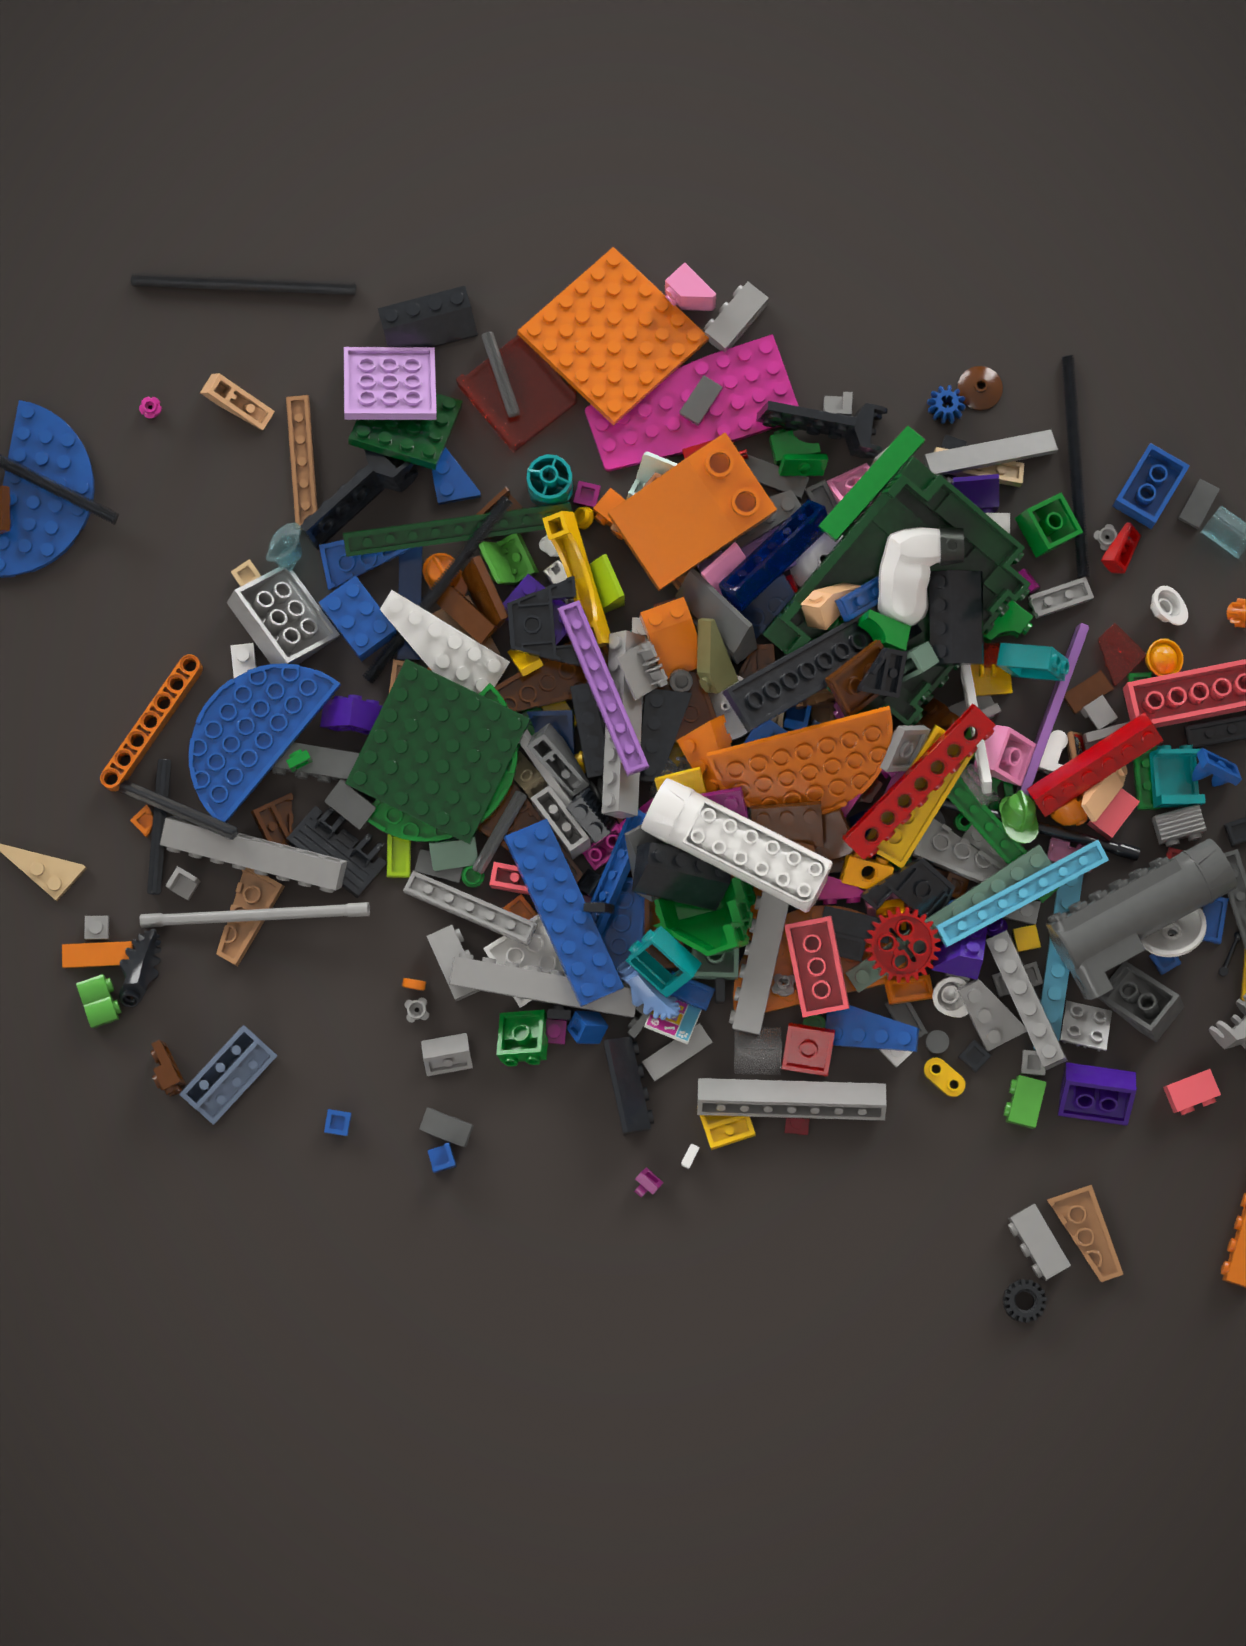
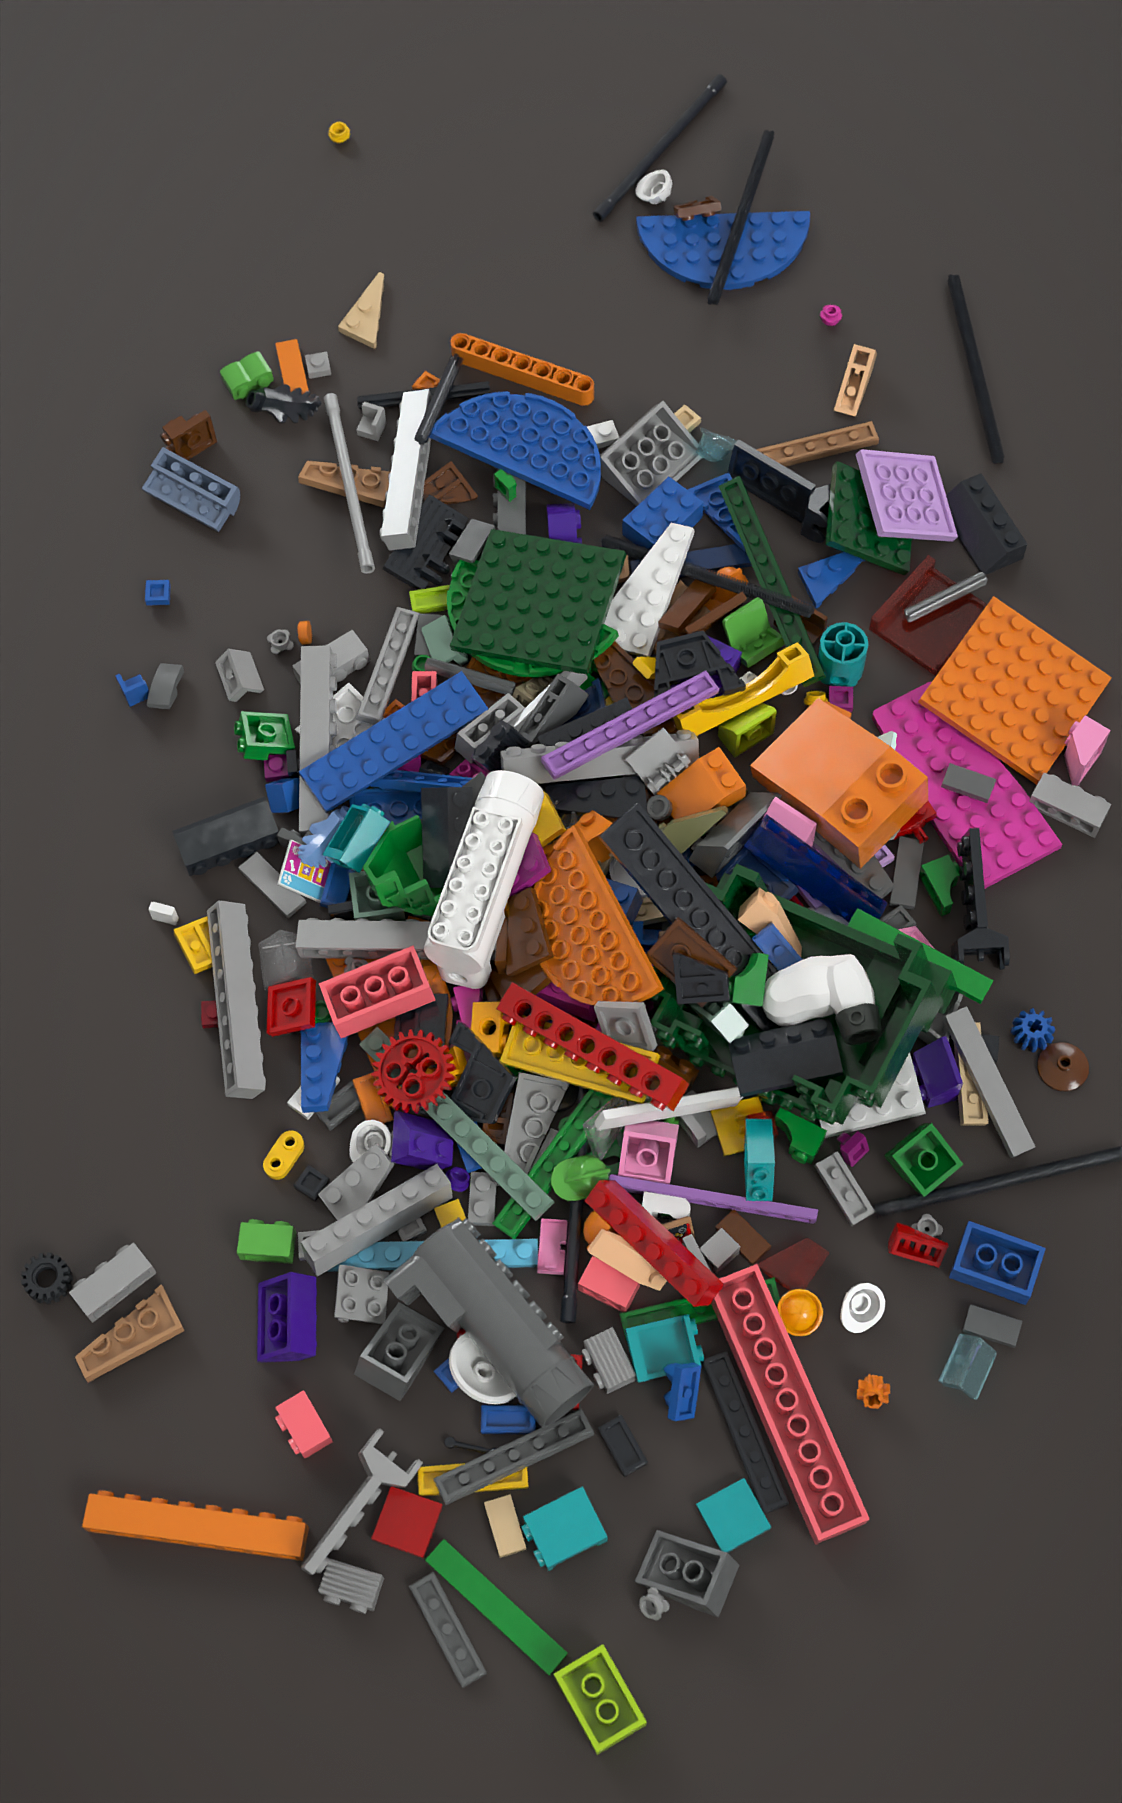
camera: 80 degrees right, 15 degrees down
black tile [583,902,615,914] -> none
magenta tile [634,1168,664,1197] -> none
green plate [778,454,828,476] -> none
light grey panel [823,392,853,416] -> none
dark grey tile [925,1030,949,1054] -> none
medium azure plate [935,840,1109,947] -> none

